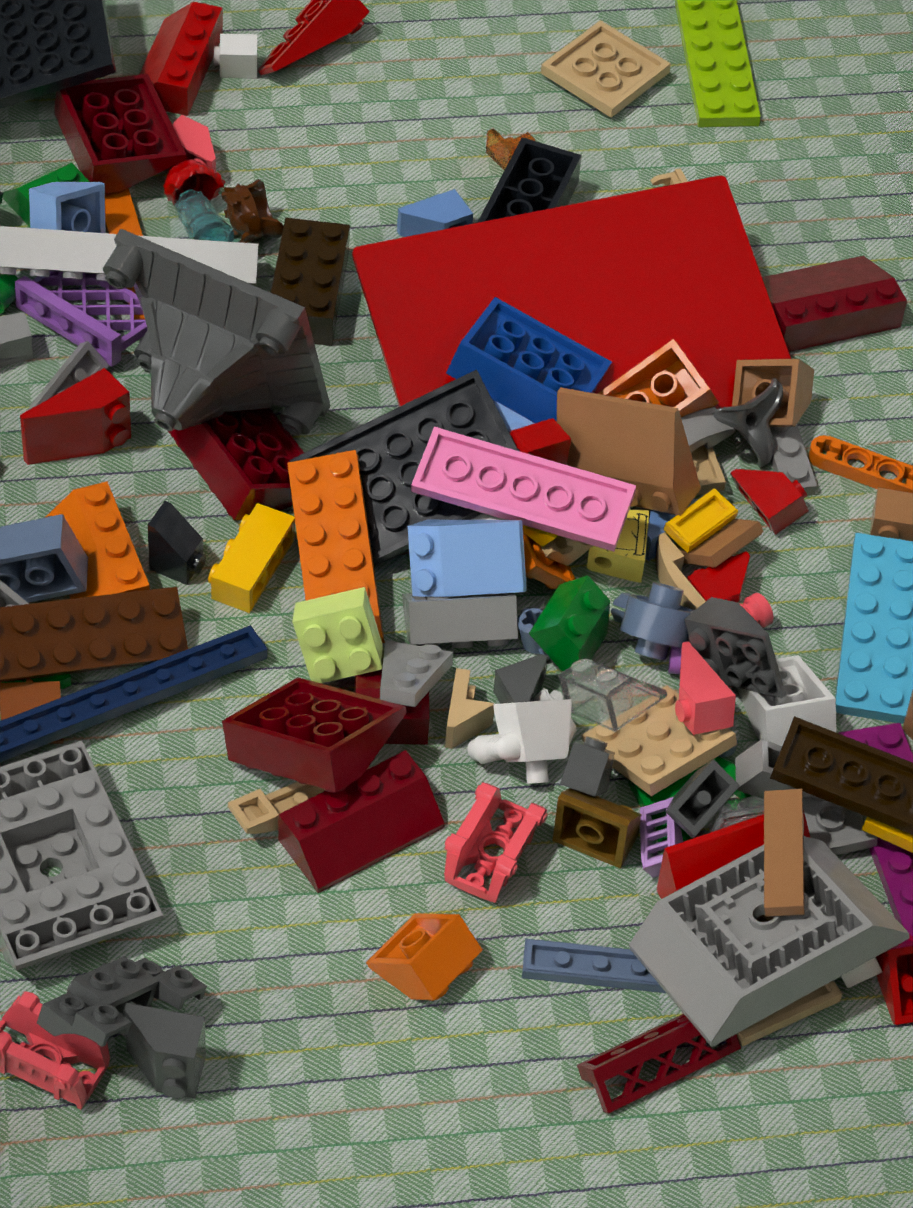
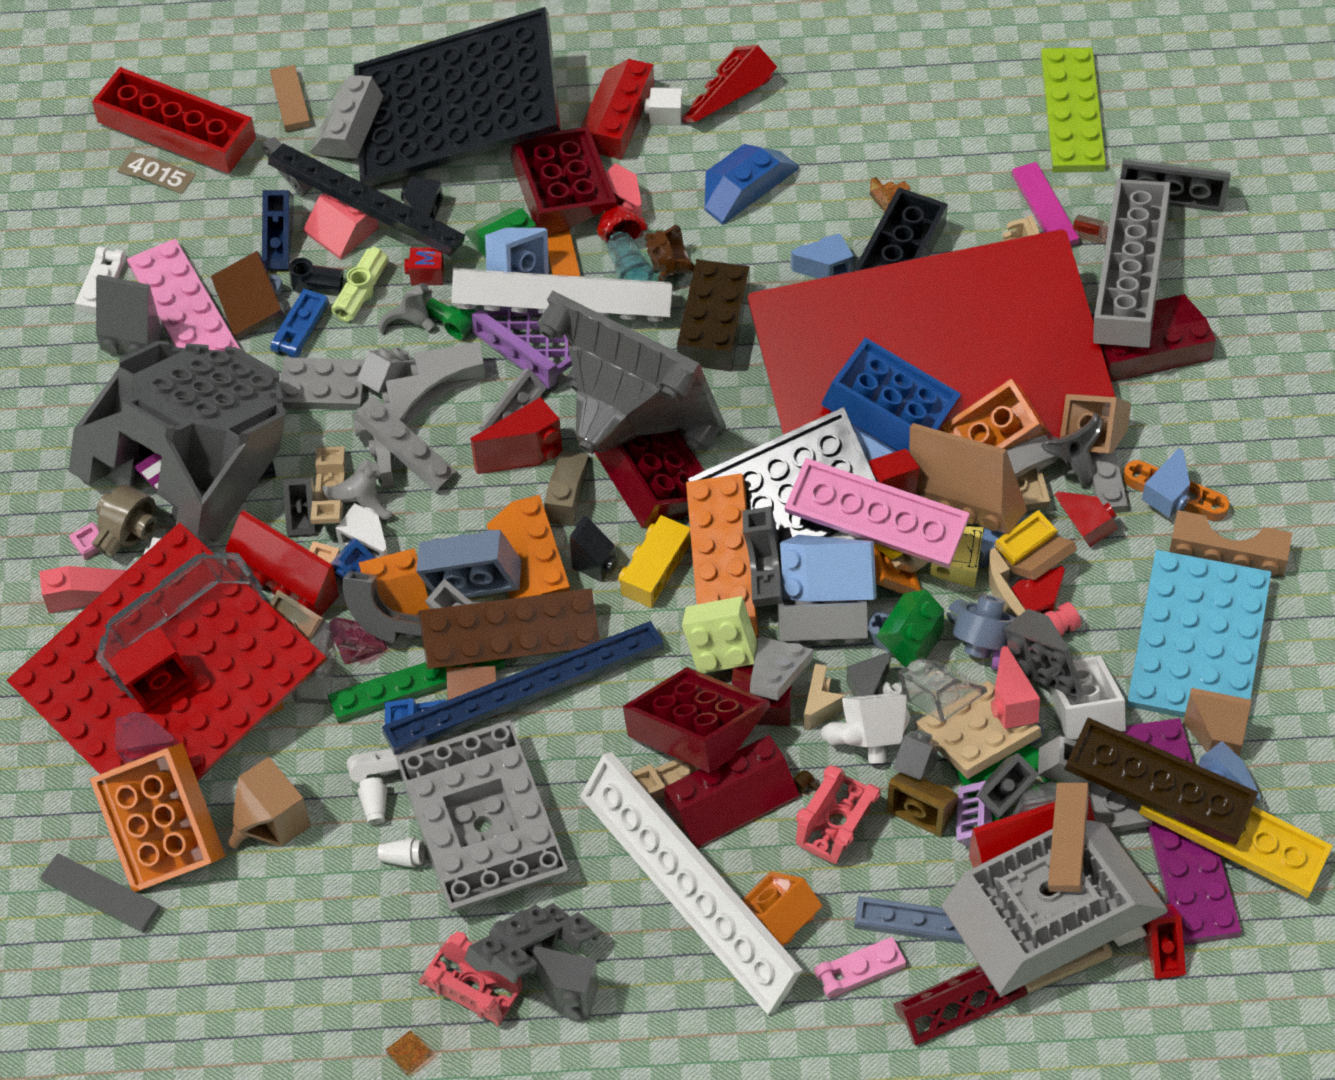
camera: 10 degrees right, 5 degrees up
tan plate [541,20,671,118] -> none
none -> dark tan slope [544,450,590,526]
none -> white plate [580,752,803,1015]
none -> blue wedge [705,144,799,225]
none -> dark grey arch [742,506,783,607]
none -> dark brown hand [794,770,820,793]
none -> bright pink plate [814,936,906,998]
none -> dark pink tile [1011,162,1080,246]
none -> clear red tile [1072,214,1104,236]
none -> light grey brick [1093,179,1170,347]
none -> dark grey slope [1120,157,1231,212]
none -> medium blue slope [1142,448,1190,518]

